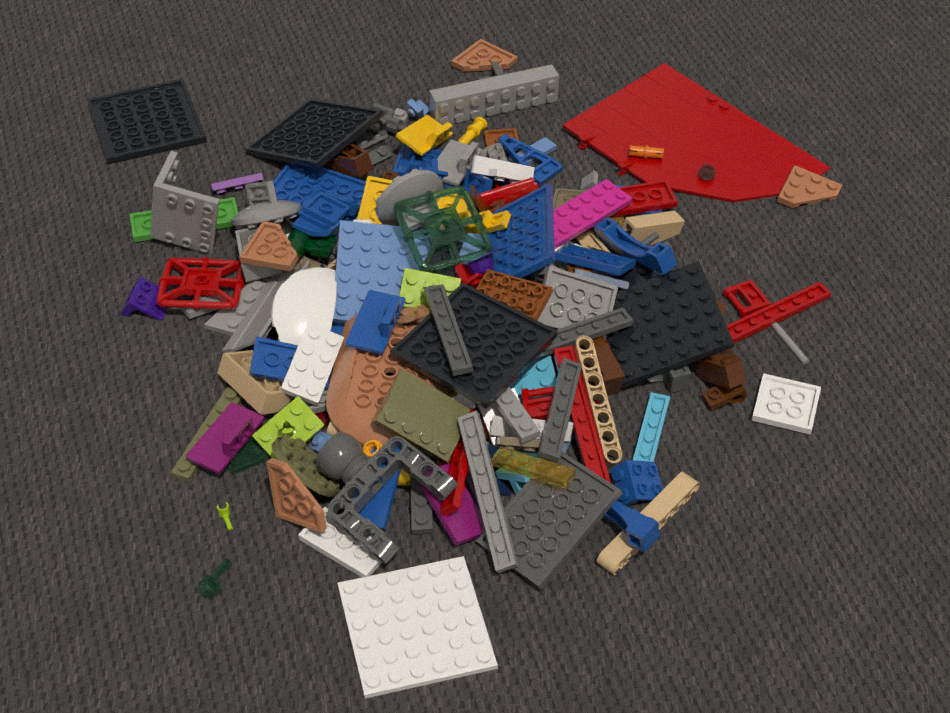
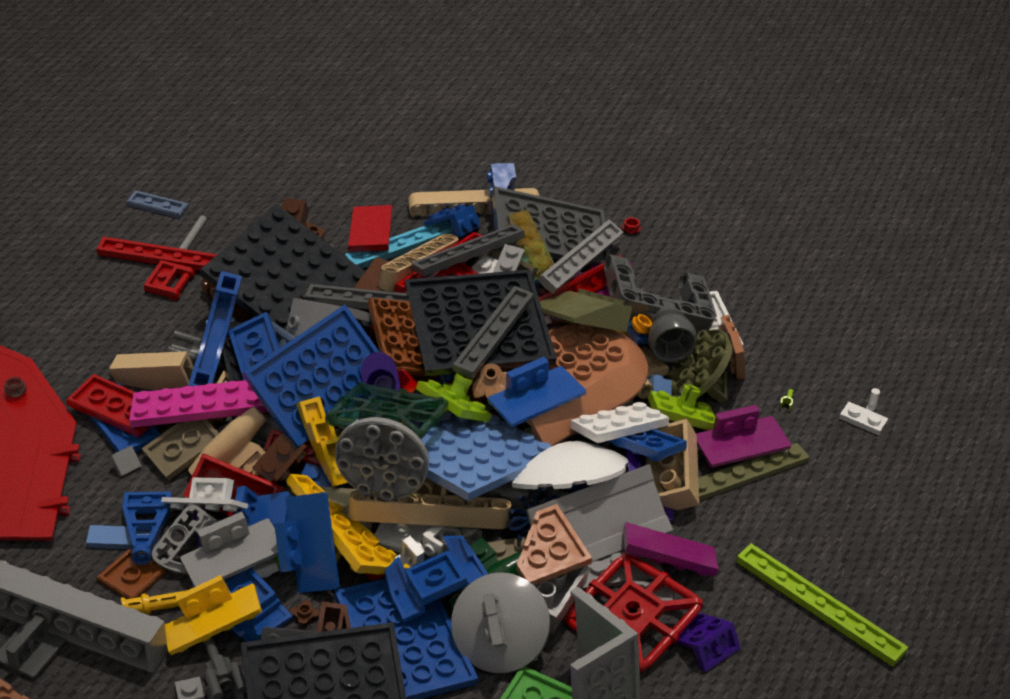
camera: 140 degrees left, 5 degrees down
clear green plate [198,558,232,598] -> none
white plate [337,556,498,698] -> none
medium blue bracket [407,98,430,120] -> none
orange pin [629,145,664,159] -> none
white plate [752,373,821,435] -> none
none -> sand blue tile [126,190,189,219]
none -> red tile [348,205,393,252]
none -> red plate [622,217,641,234]
none -> magenta tile [623,522,719,576]
none -> lime plate [736,544,908,667]
none -> white plate [839,388,888,435]

